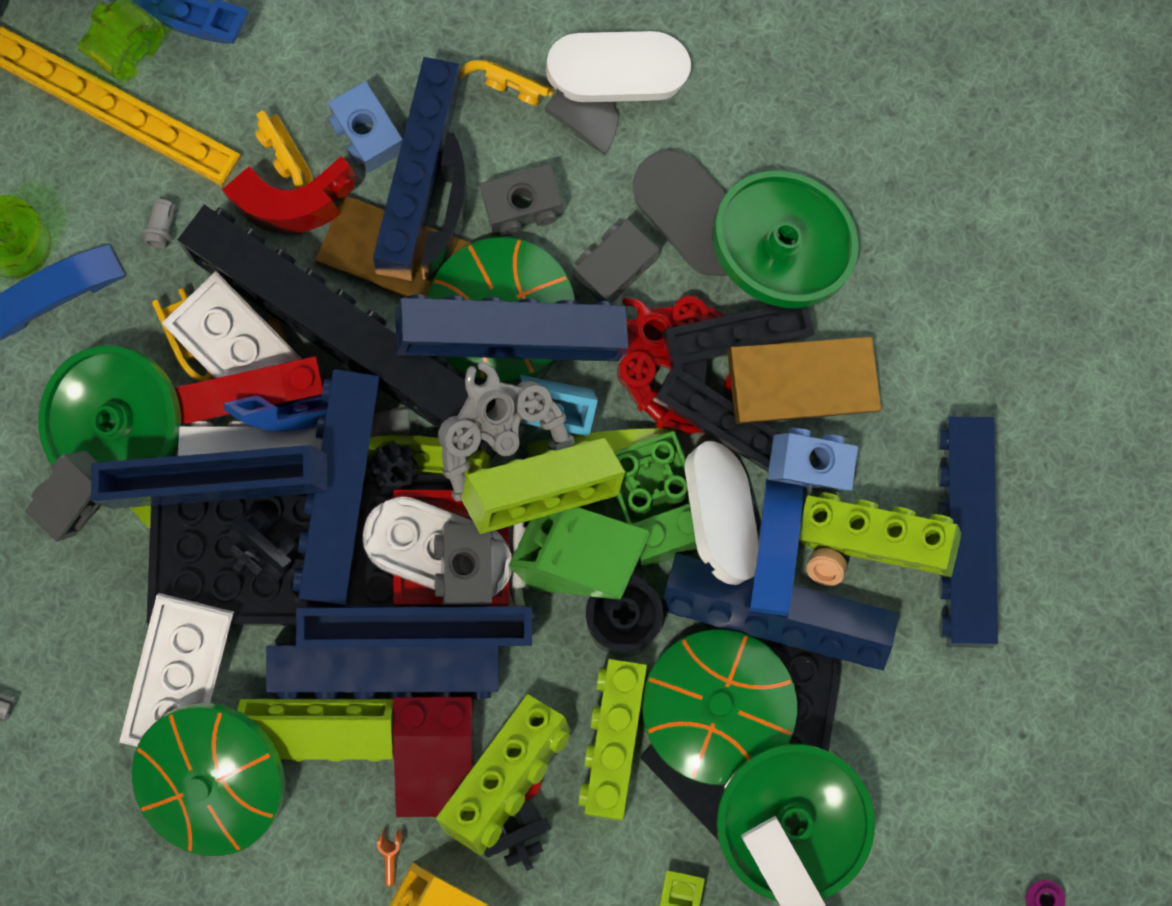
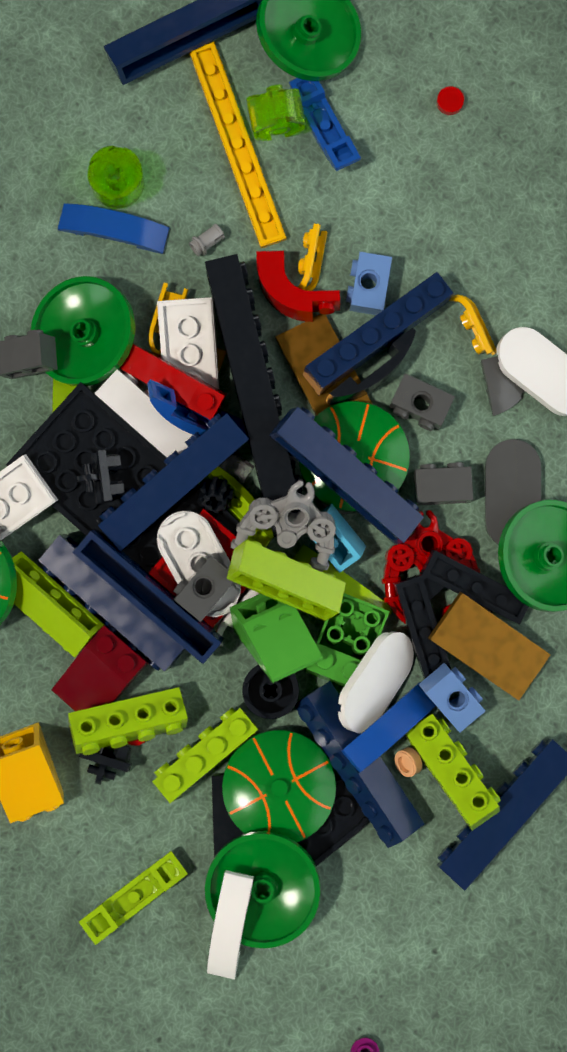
camera: 35 degrees right, 5 degrees up
dark blue brick [91,445,327,509] -> none
orange hand [377,828,404,886] -> none

